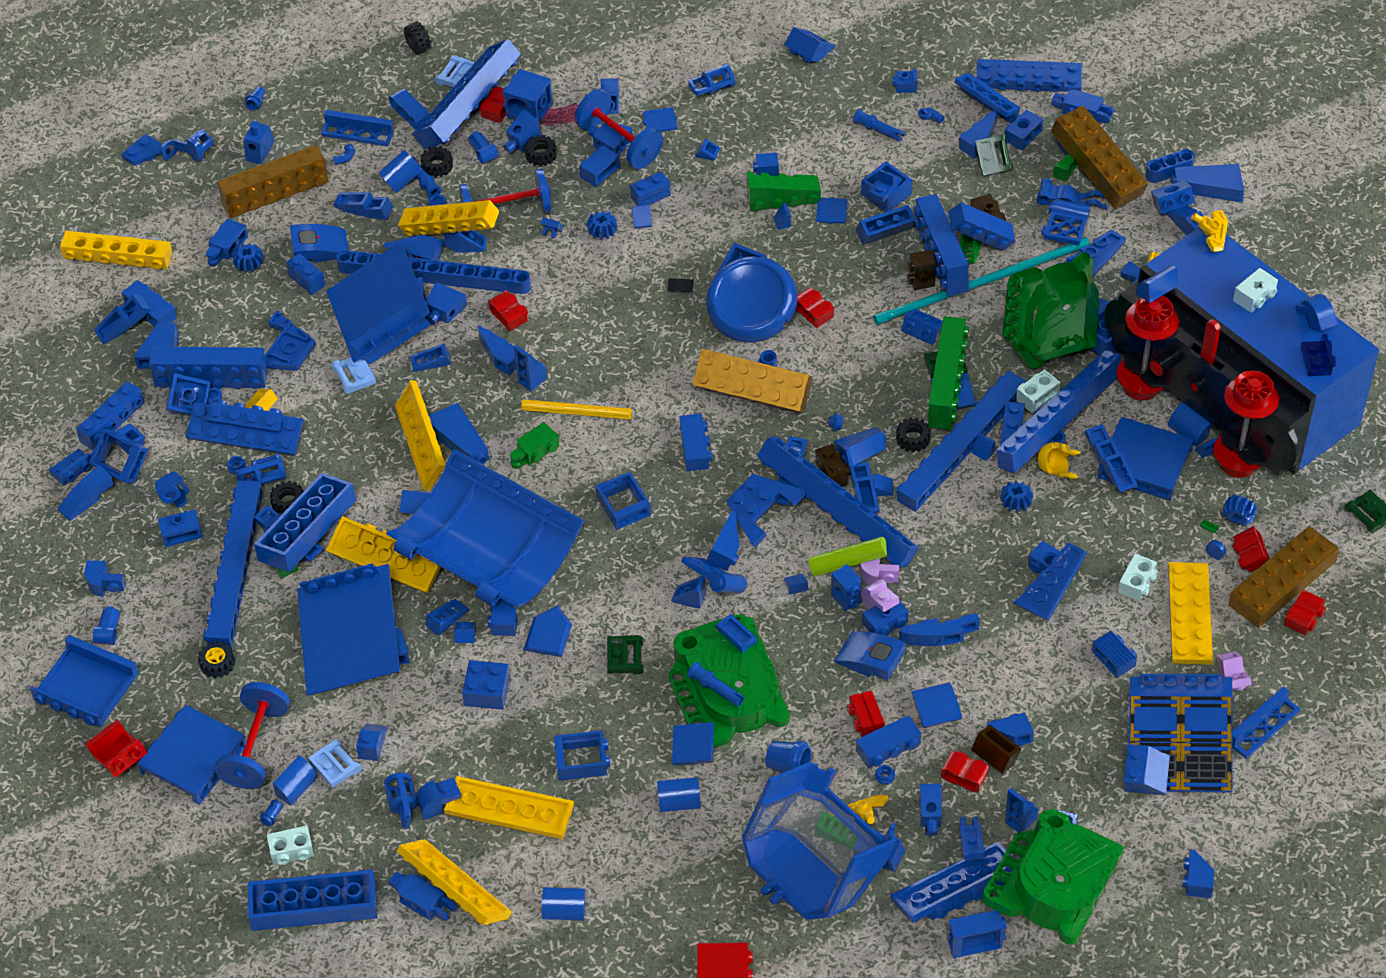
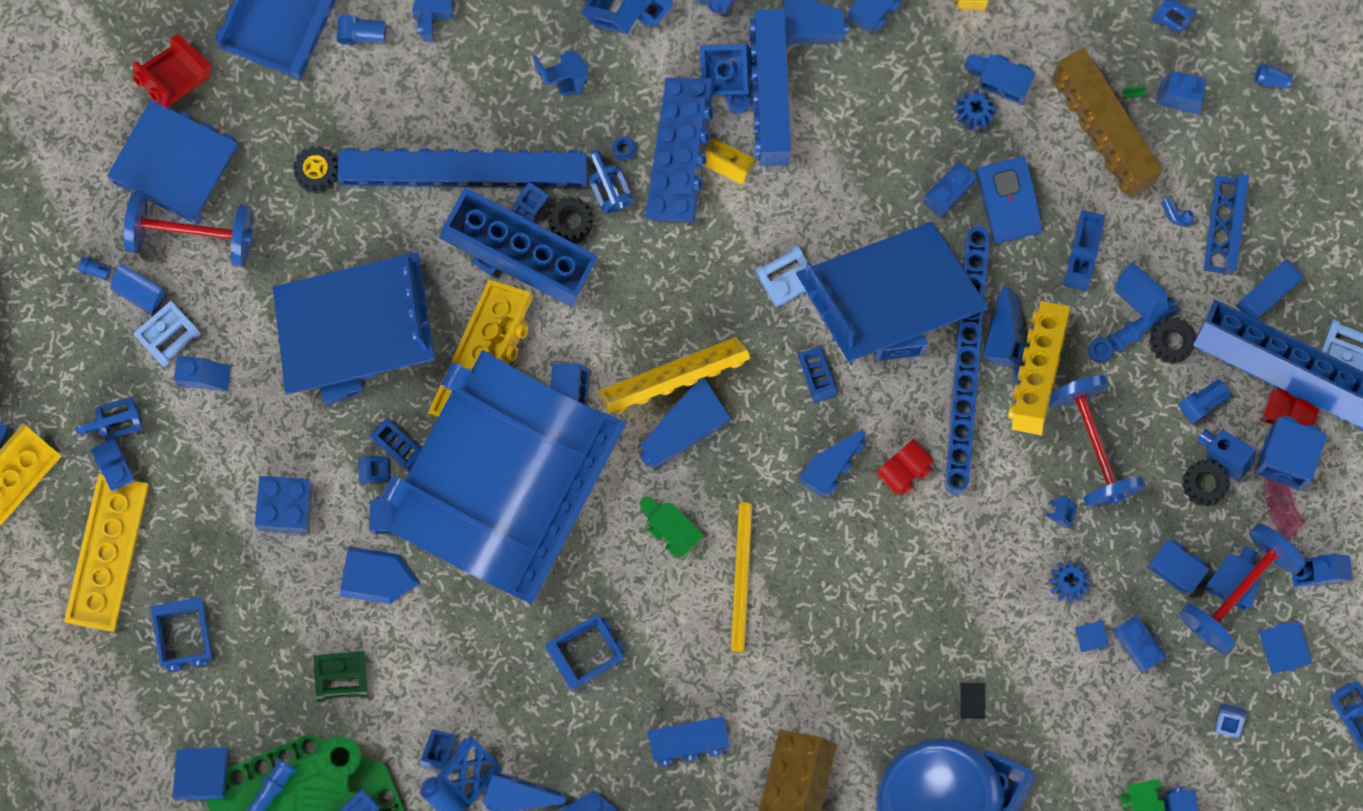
camera: 80 degrees right, 25 degrees up
blue brick [158,510,203,547] -> none
blue wing [265,310,316,371] -> none
light aqua brick [267,825,314,865] -> none
blue torso [426,282,467,325] -> none
blue slope [514,345,547,392] -> none
blue brick [657,777,701,812] -> none

